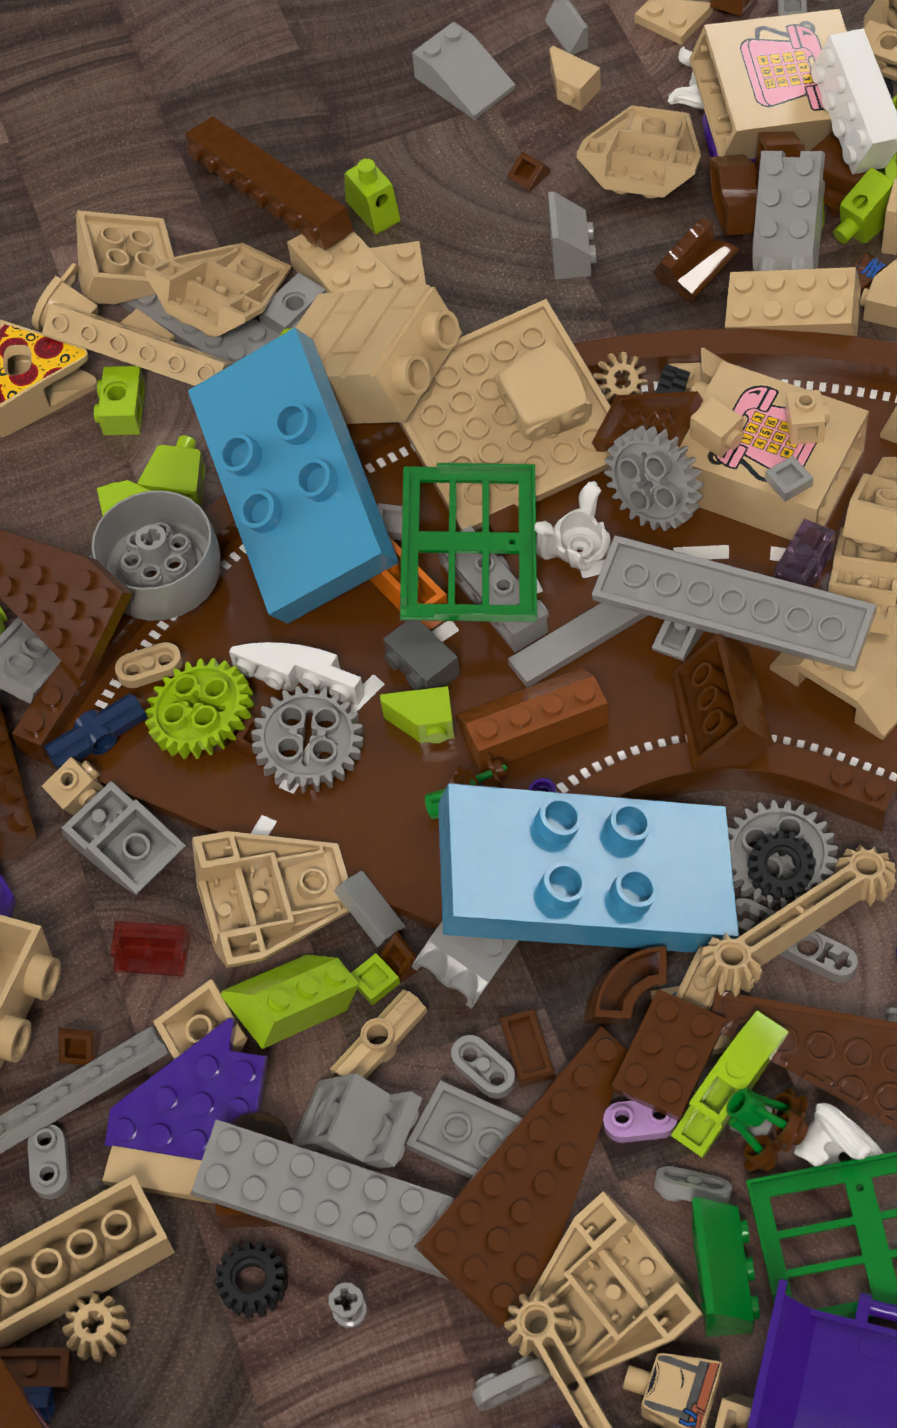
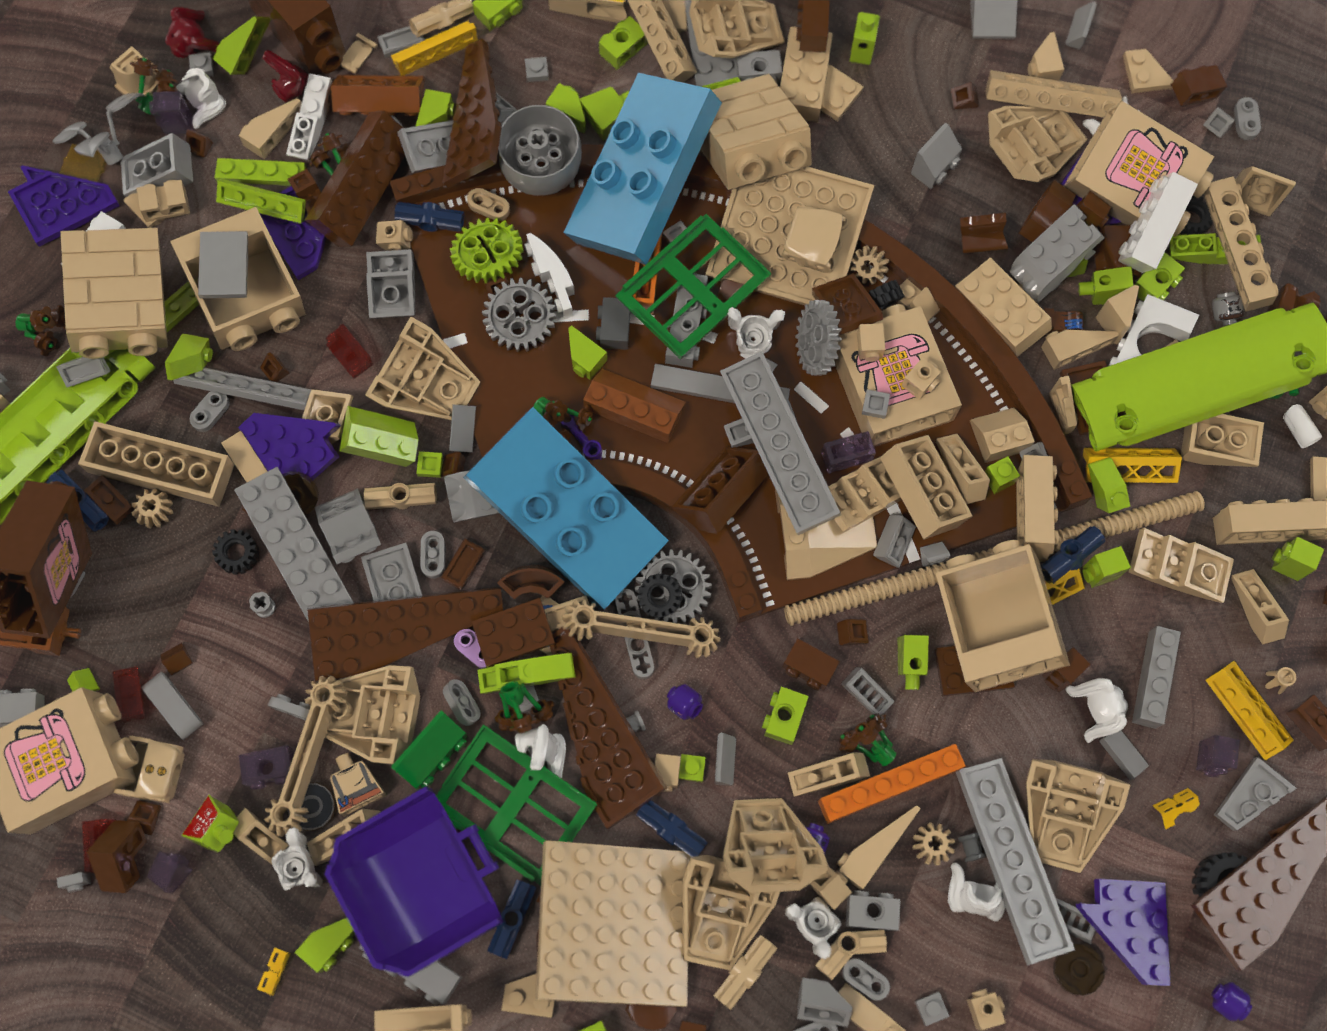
camera: 35 degrees right, 15 degrees up
none -> light grey plate [525,57,549,82]
none -> tan brick [985,70,1122,117]

